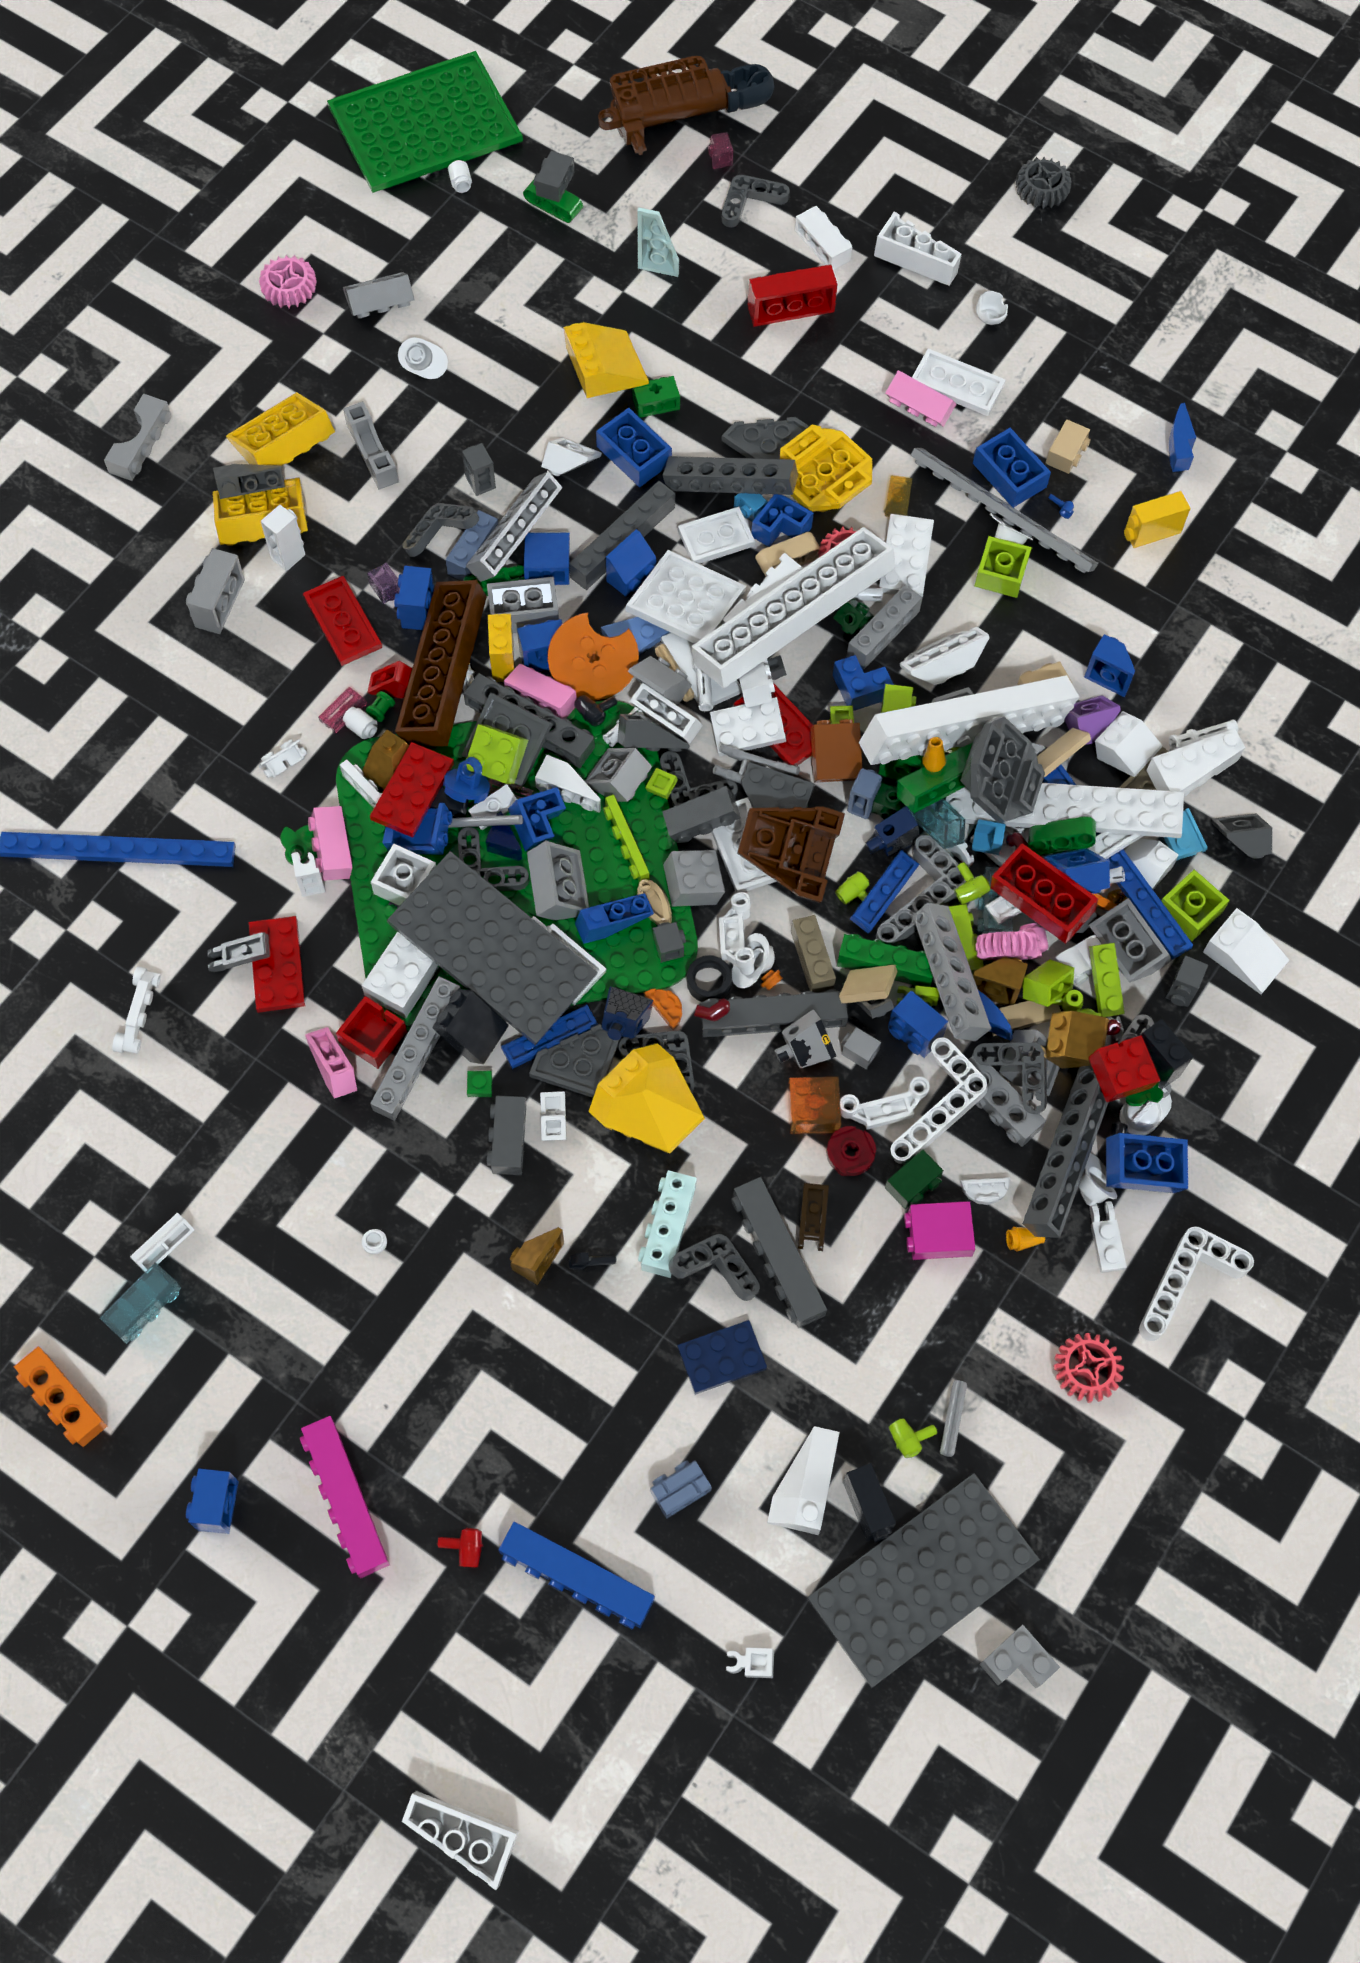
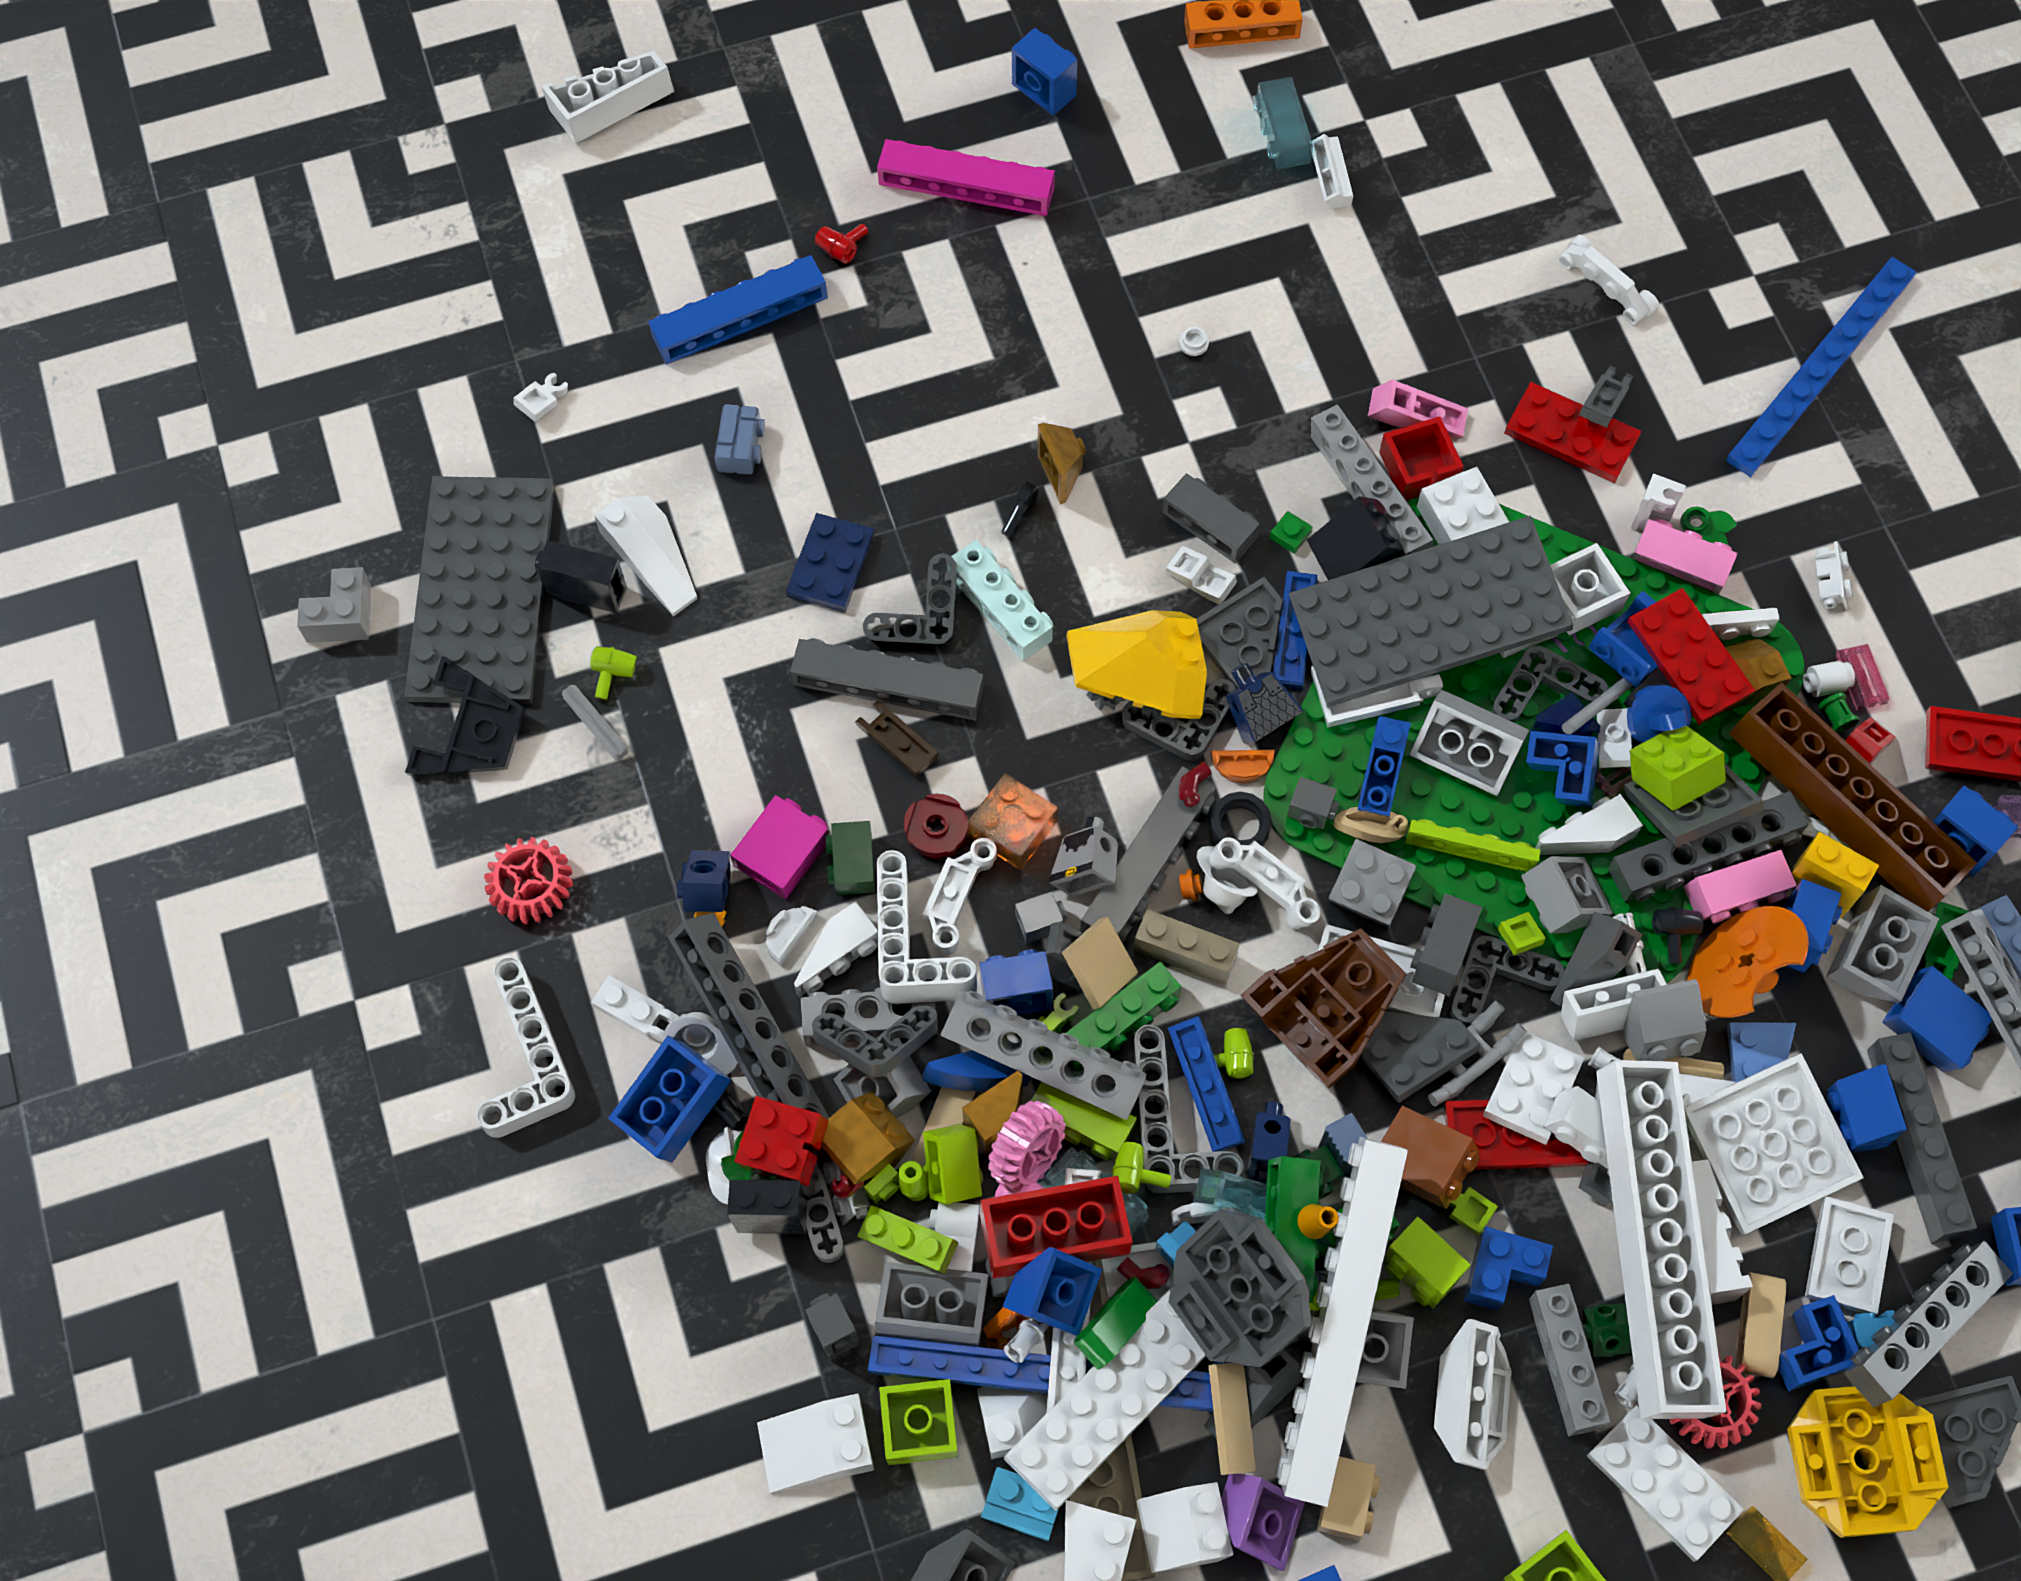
camera: 130 degrees right, 0 degrees up
none -> black wing [405,656,526,776]
none -> dark blue brick [677,850,731,912]
none -> white slope [794,901,878,998]

